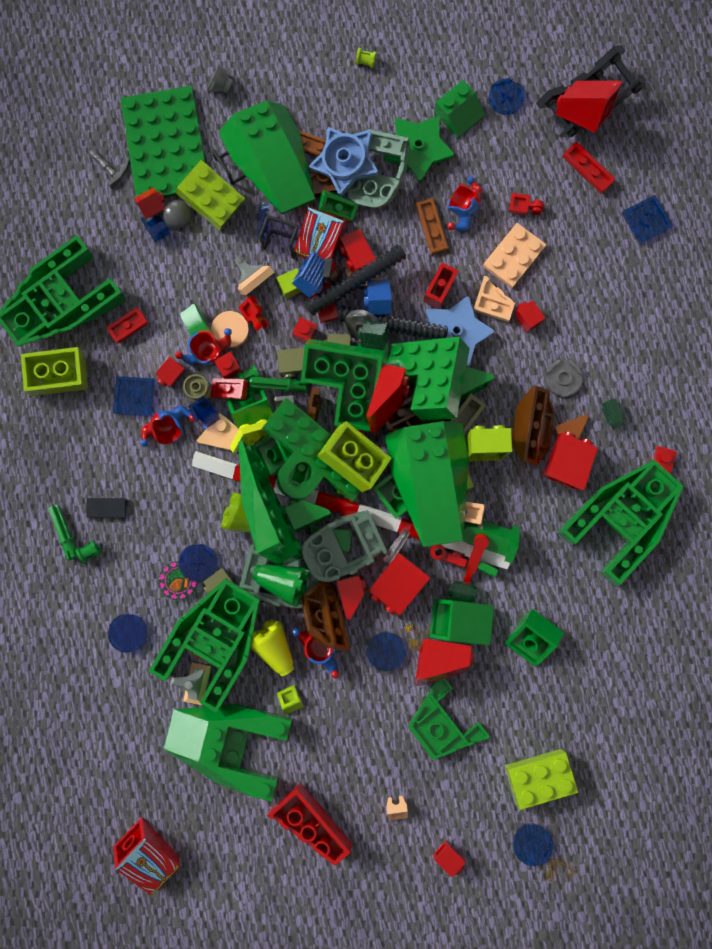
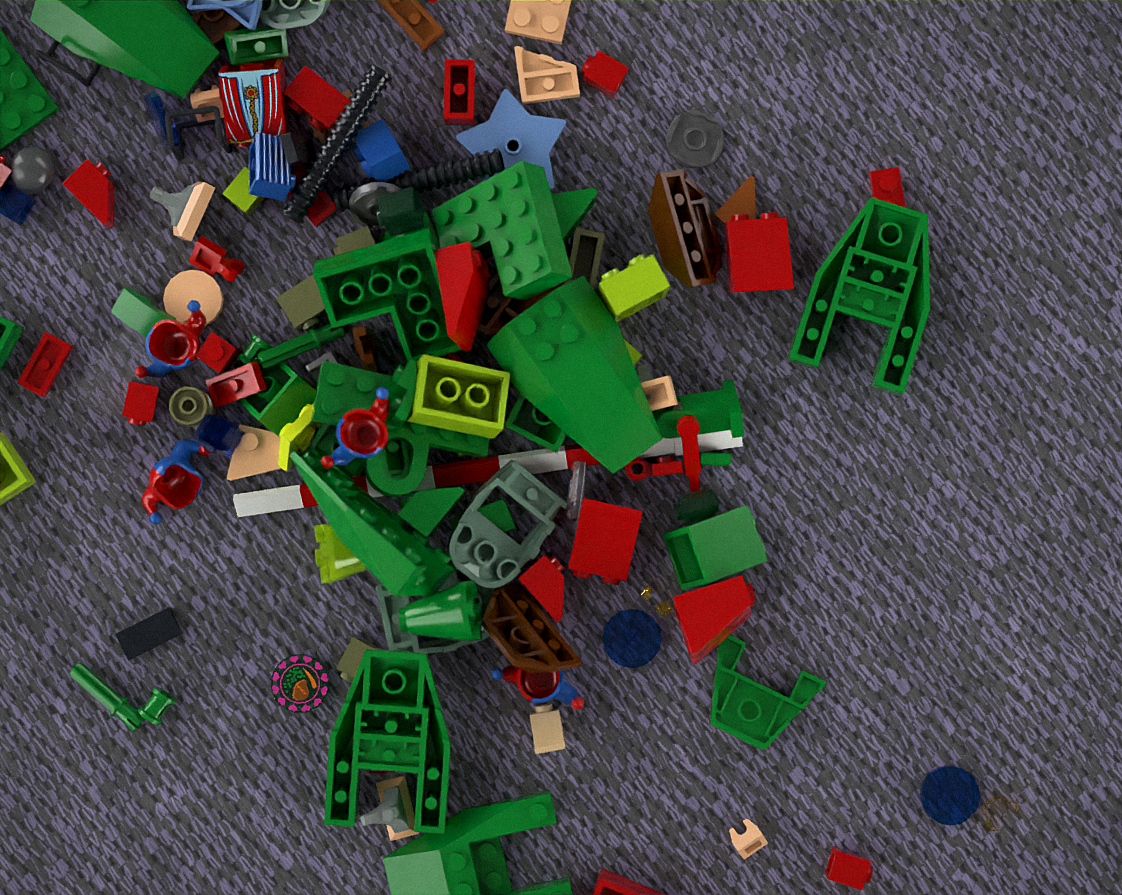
camera: 30 degrees left, 5 degrees up
clear blue tile [108,613,148,653] -> none
clear blue tile [113,376,155,416] -> none
lime brick [177,160,245,231] -> none
clear blue tile [178,544,217,583] -> none
neon yellow cone [250,619,294,676] -> none
lime slope [277,685,304,715] -> none
red brick [292,317,318,345] -> none
green slope [504,609,564,667] -> none
lime brick [505,749,578,810] -> none
clear green brick [601,398,626,428] -> none
none -> red slope [62,159,114,229]
none -> light nougat tile [190,85,224,122]
none -> red piece [321,387,390,469]
none -> green slope [388,359,417,429]
none -> tan slope [530,704,565,754]

